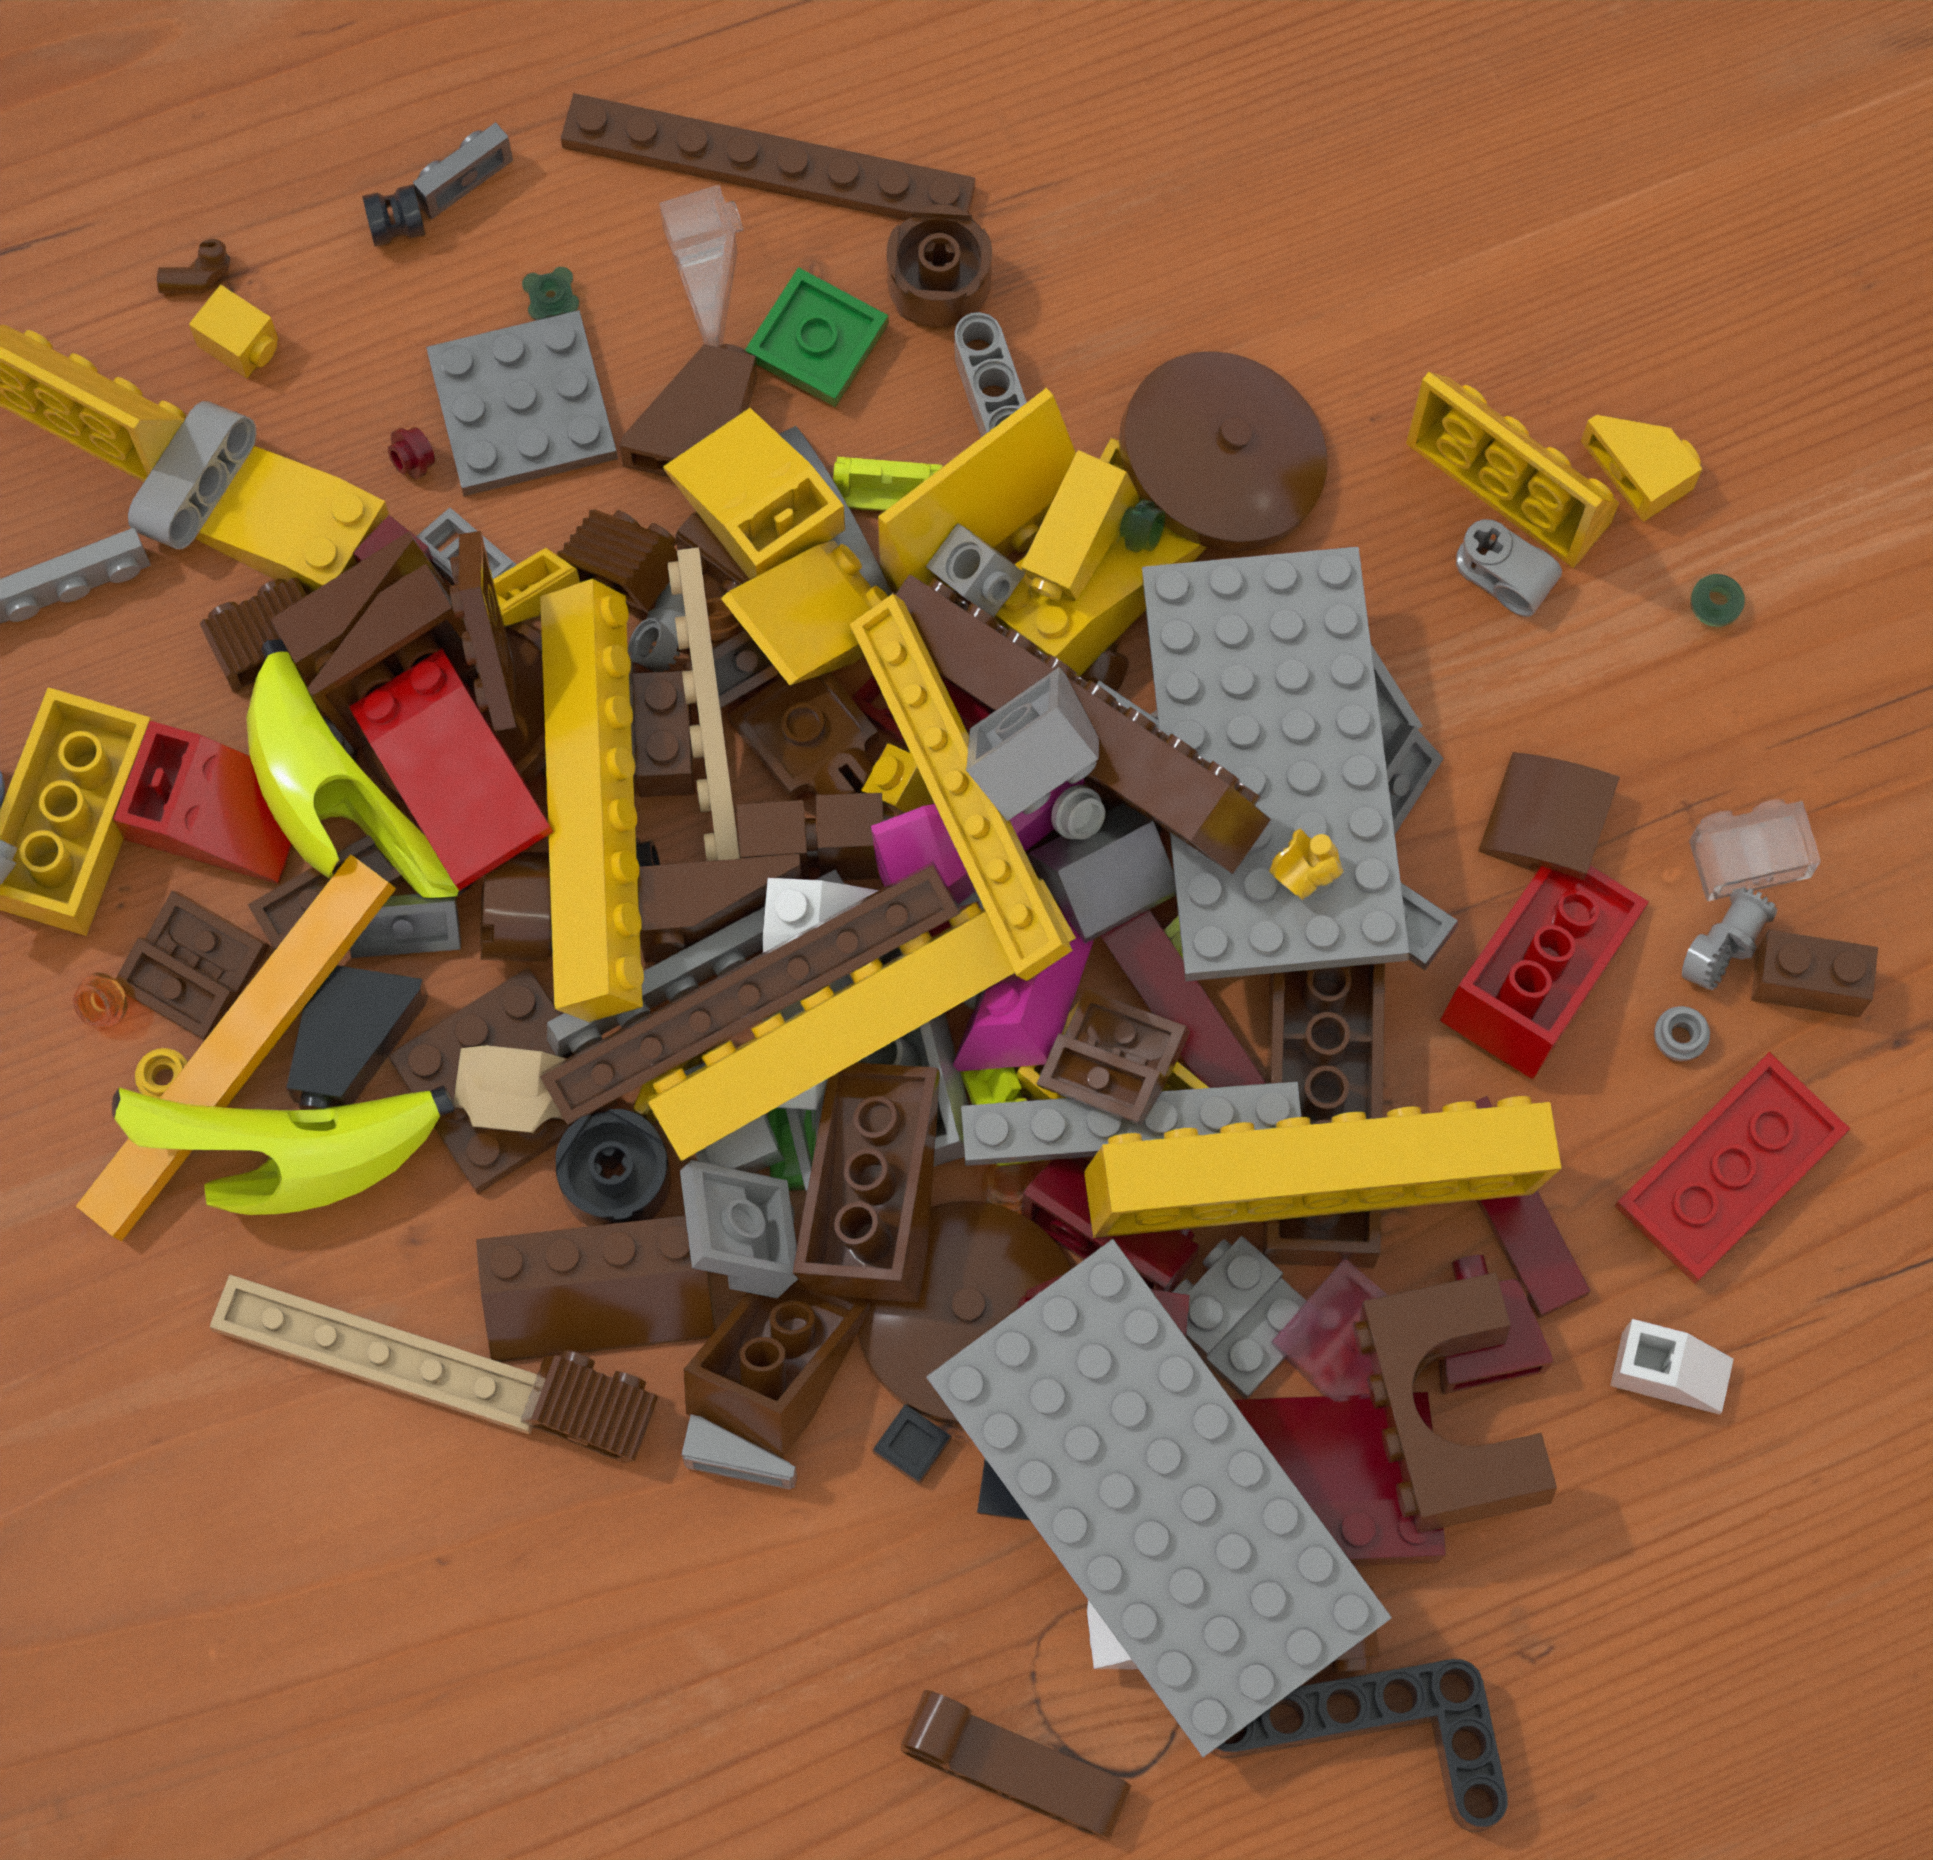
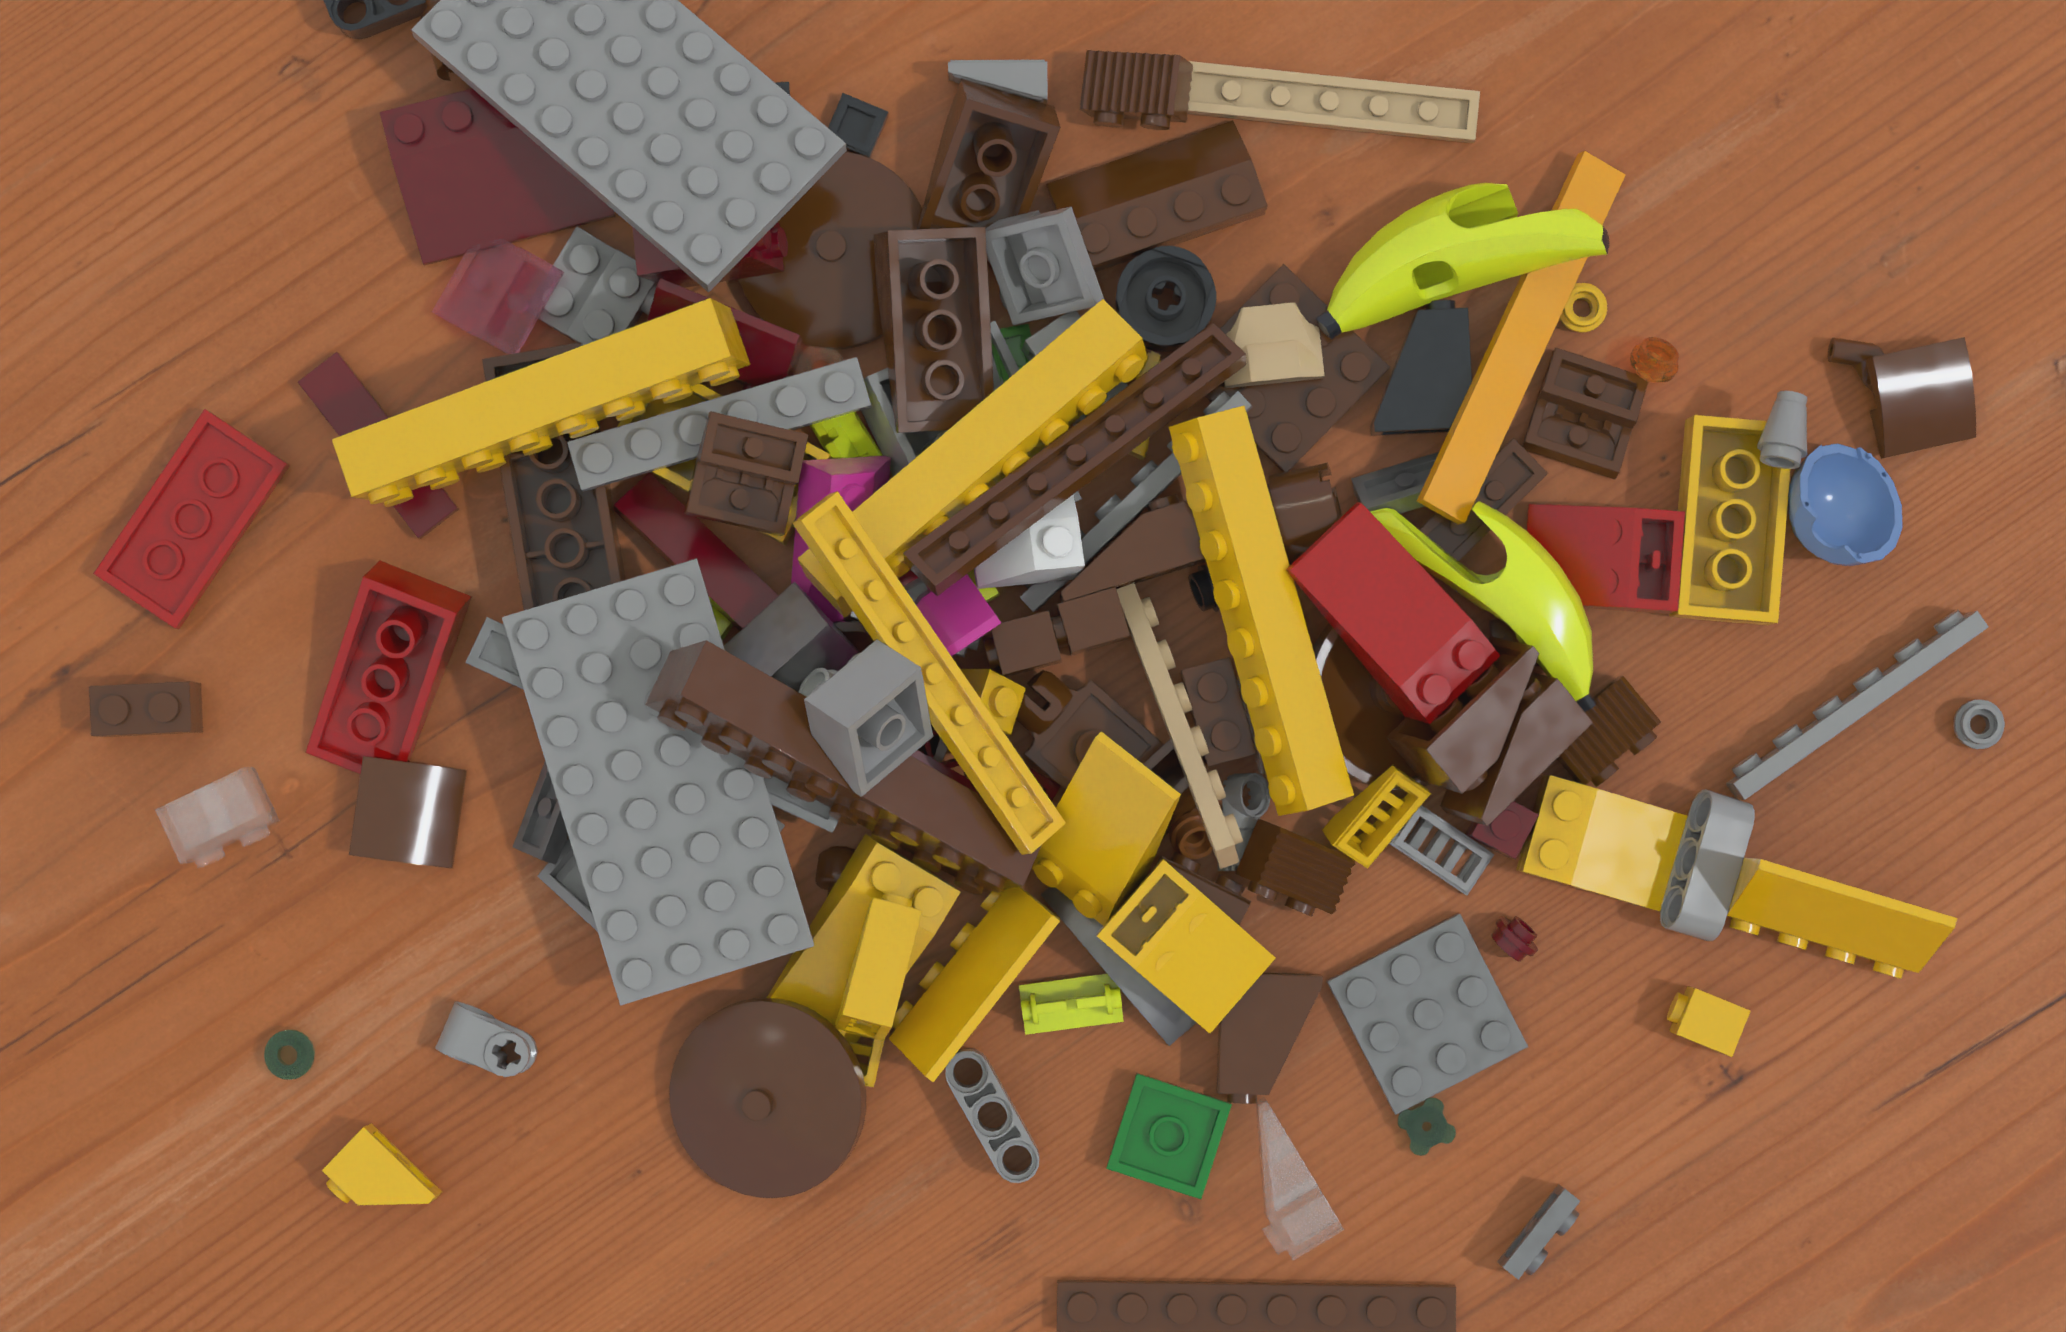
camera: 170 degrees right, 15 degrees up
reddish brown arm [157,239,230,293] -> none
black wheel [362,184,426,247] -> none
reddish brown plate [450,531,516,731] -> none
reddish brown brick [887,204,992,327] -> none
light grey brick [926,523,1025,617] -> none
clear green plate [1120,499,1165,553] -> none
yellow arm [1269,828,1343,900] -> none
reddish brown arch [1353,1272,1557,1533] -> none
yellow slope [1406,372,1619,568] -> none
dark red torso [1439,1255,1553,1395] -> none
white slope [1610,1319,1733,1414] -> none
light grey plate [1654,1006,1710,1061] -> none
light grey connector [1682,887,1778,990] -> none

